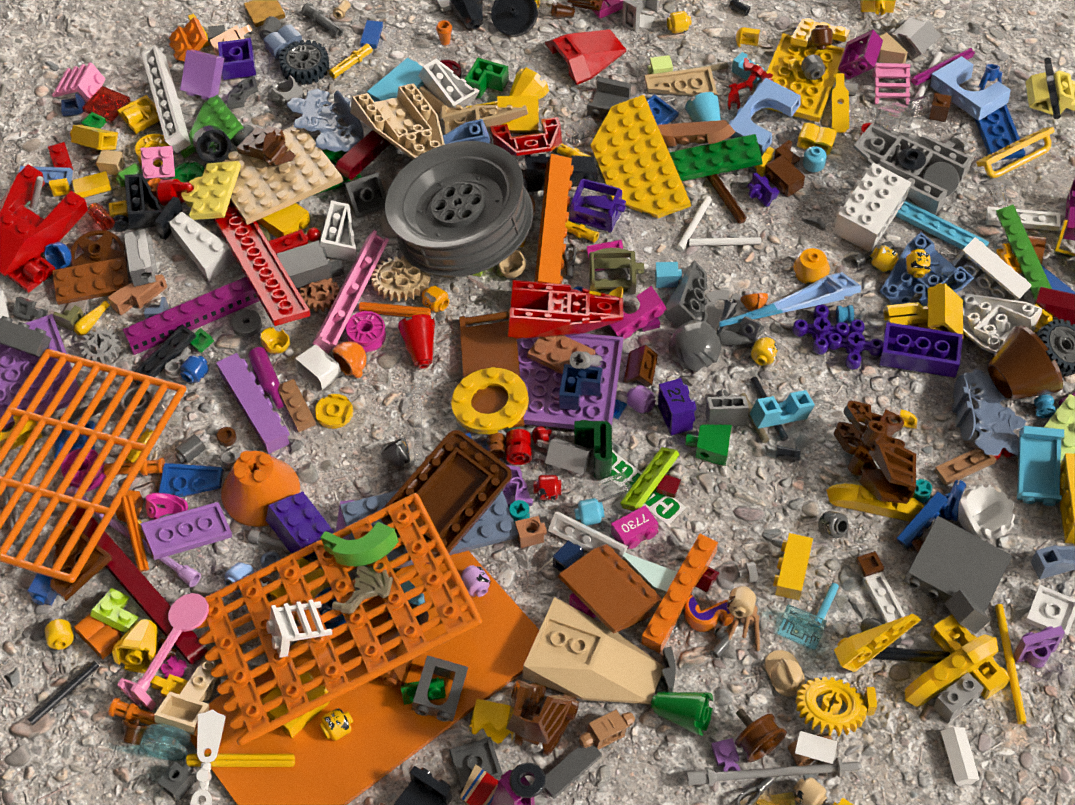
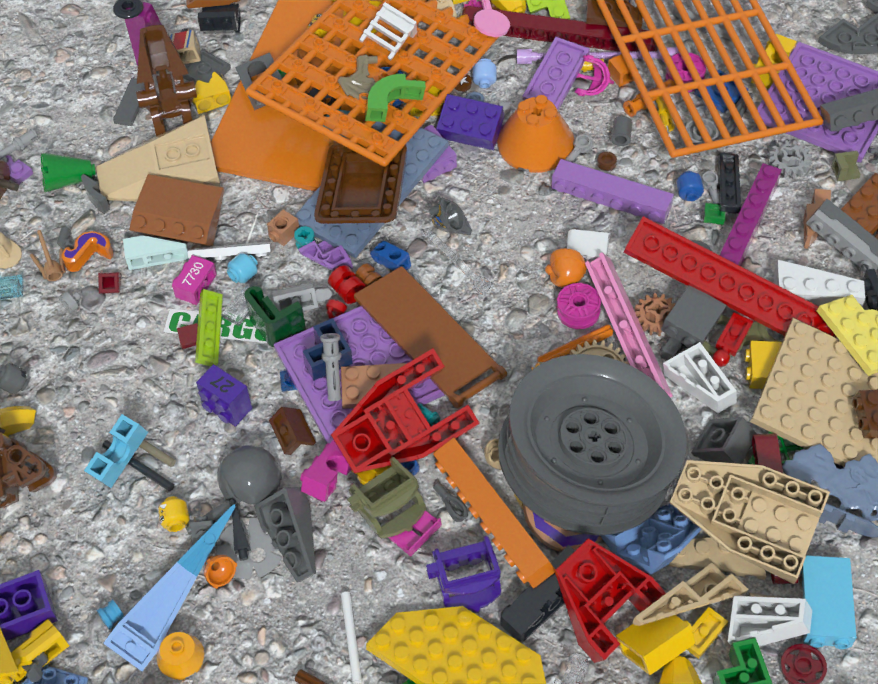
camera: 145 degrees right, 0 degrees up
yellow piece [74,301,110,336] -> none
orange axle [121,495,149,572] -> none
sand blue panel [144,297,169,319] -> none
blue wing [159,463,224,498] -> none
magenta piece [248,347,283,409] -> none
reddish brown brick [262,132,296,166] -> none
medium nougat plate [278,379,316,432] -> none
yellow tile [315,394,353,429] -> none
red cone [398,314,435,369] -> none
yellow plate [451,367,529,434] -> none
lavender head [461,565,491,597] -> none
red head [533,475,561,501] -> none
dark blue brick [553,540,584,572] -> none
yellow pin [557,143,589,158] -> none
yellow pin [565,220,599,243] -> none
medium nougat piece [579,709,635,750] -> none
medium lavender head [627,385,656,414] -> none
orange arch [642,534,718,654] -> none
medium azure brick [655,262,682,288] -> none
green torso [685,425,732,466] -> none
white bar [689,237,761,246] -> none
dark grey brick [705,390,749,427] -> none
tan head [727,586,756,618] -> none
yellow brick [773,533,813,601] -> none
black pin [776,446,801,462] -> none
dark purple gear [793,304,850,355] -> none
dark purple gear [827,319,883,370] -> none

